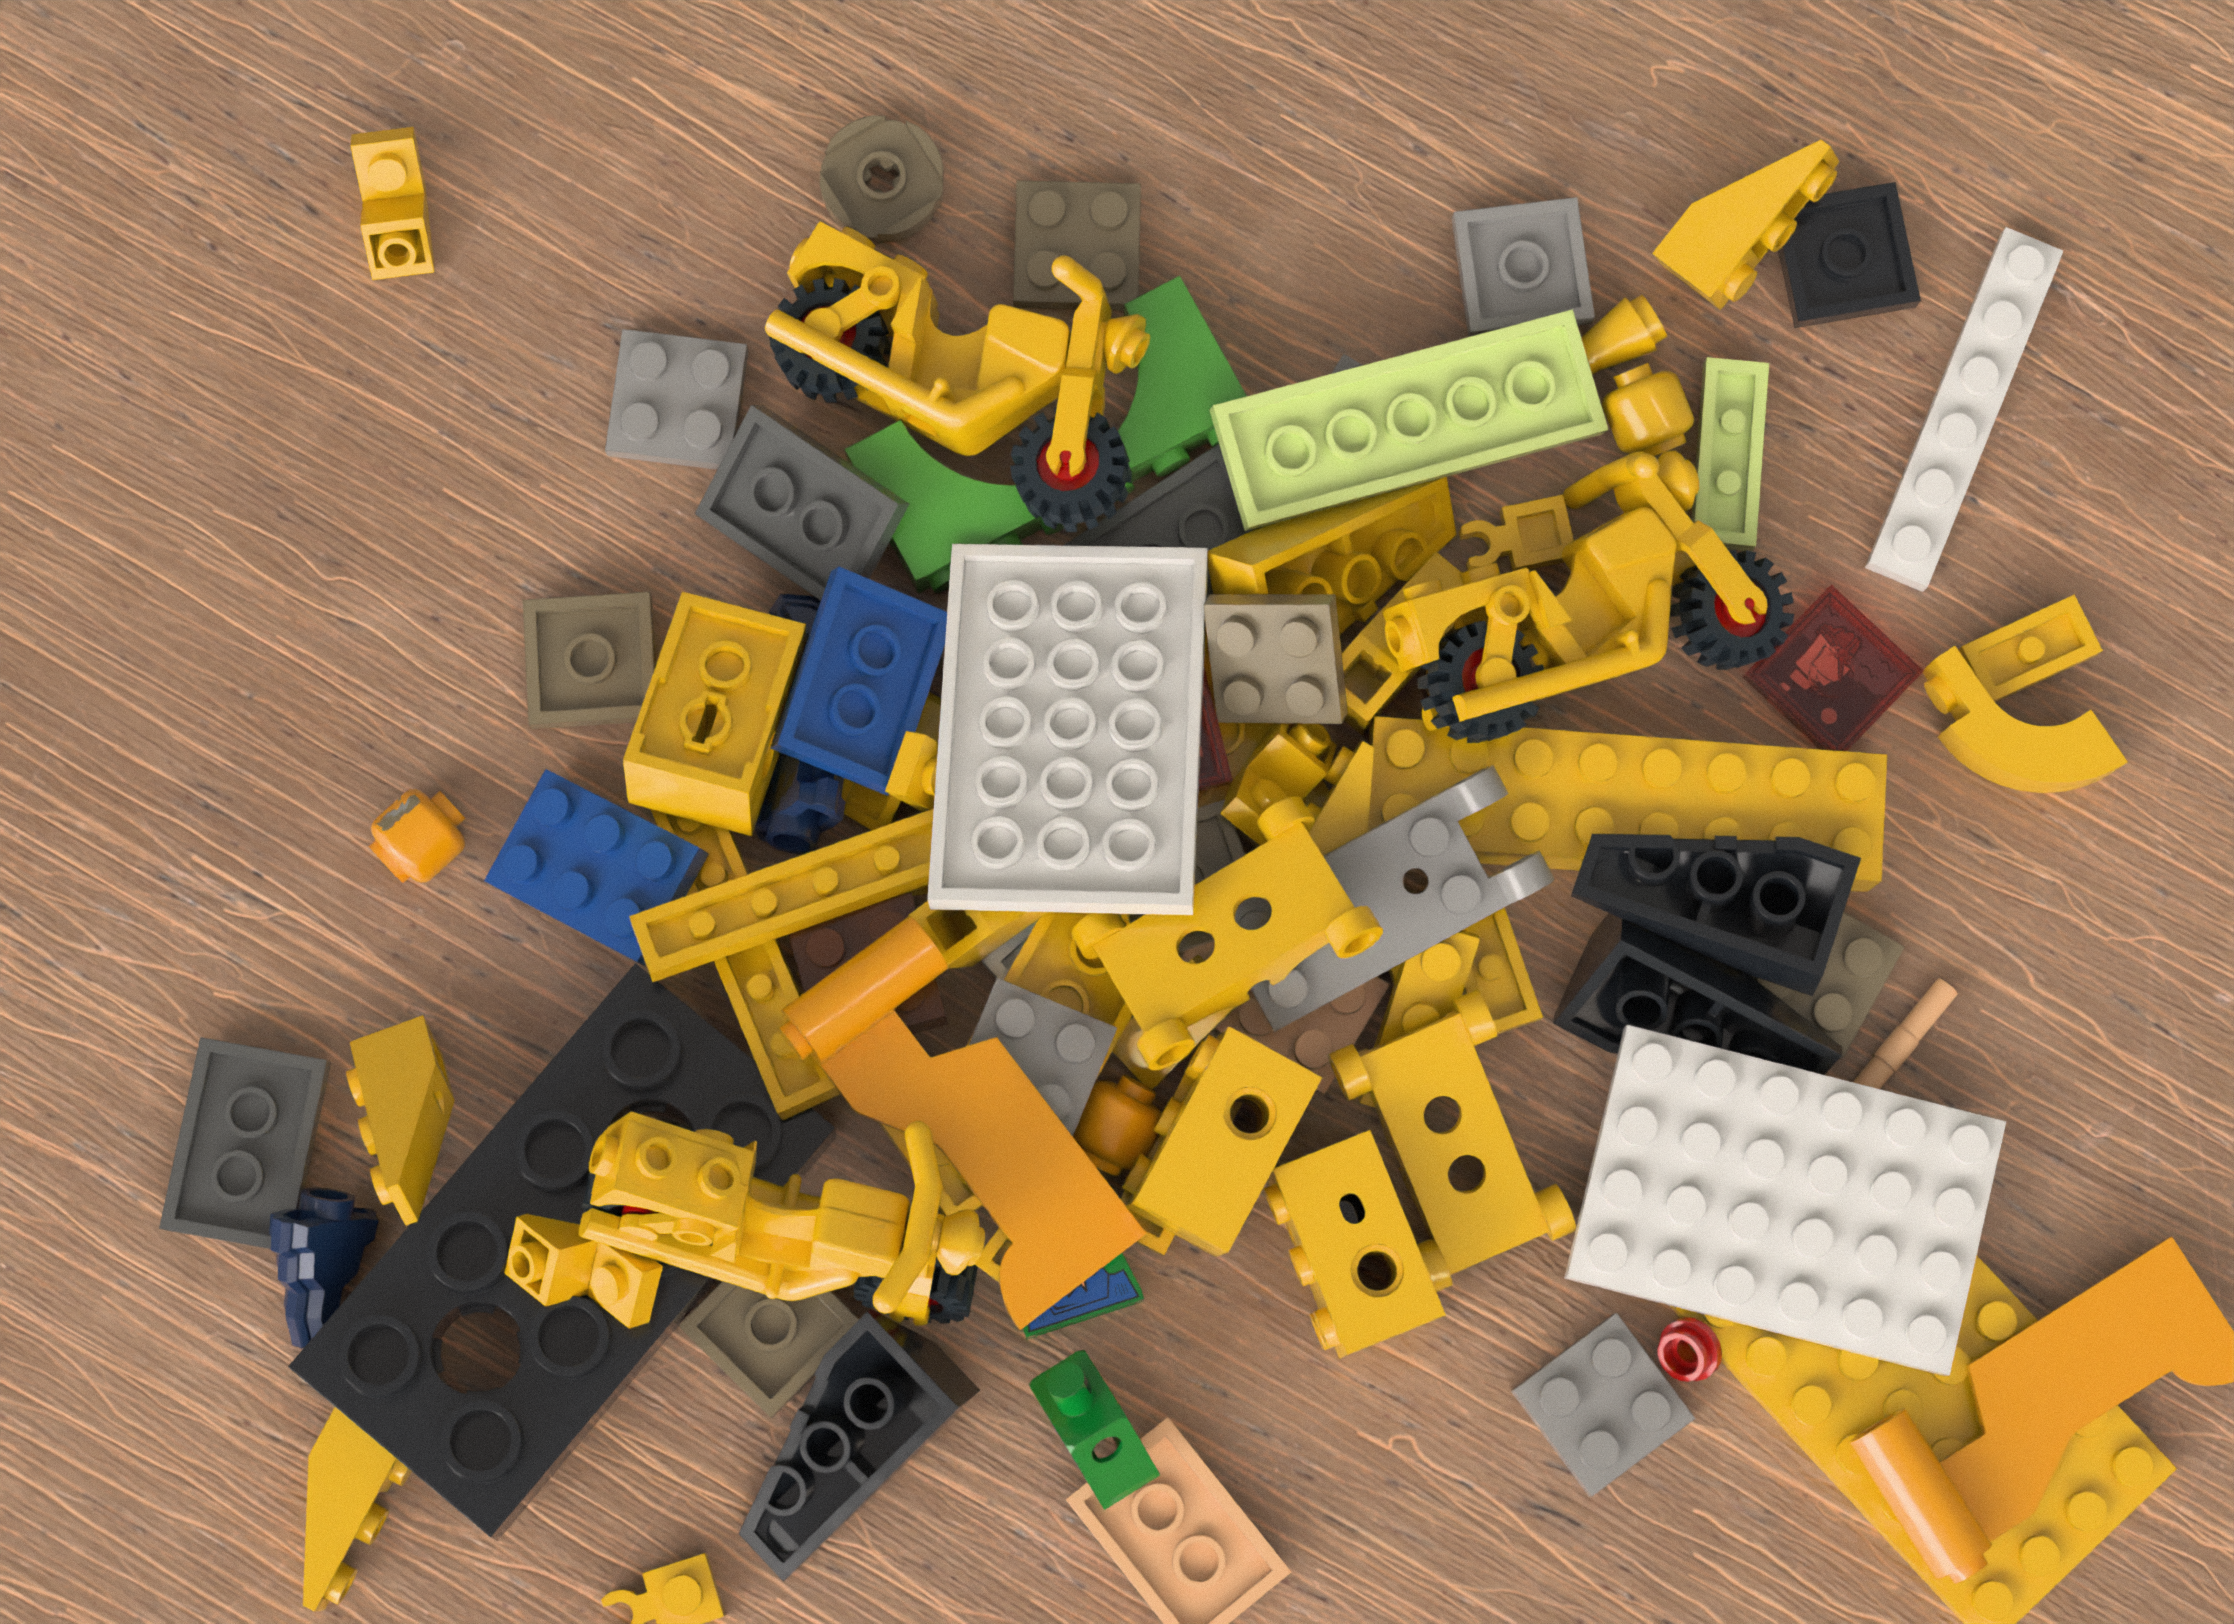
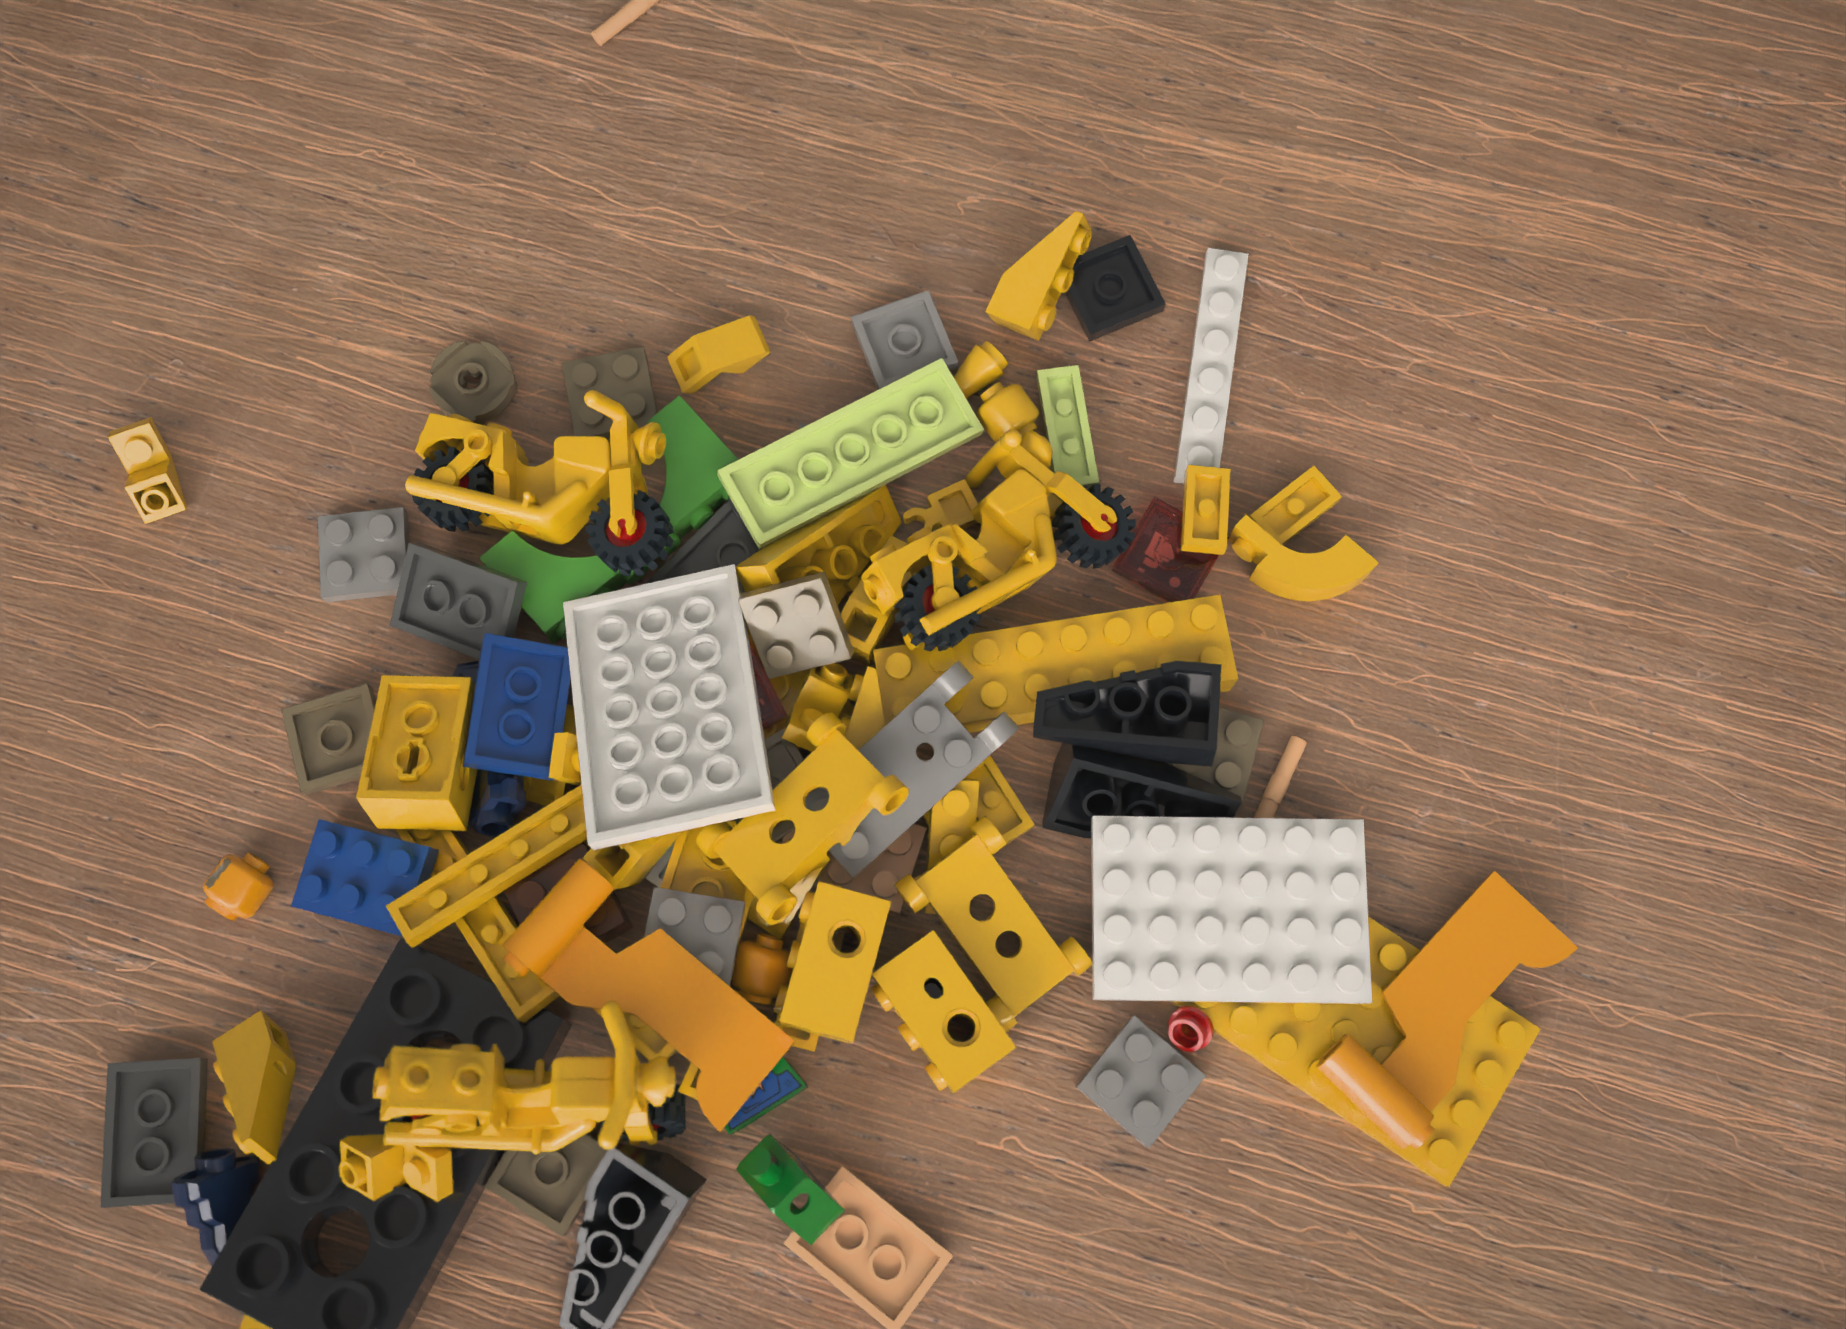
camera: 10 degrees left, 5 degrees down
none -> yellow slope [667,315,771,394]
none -> yellow plate [1181,465,1230,555]

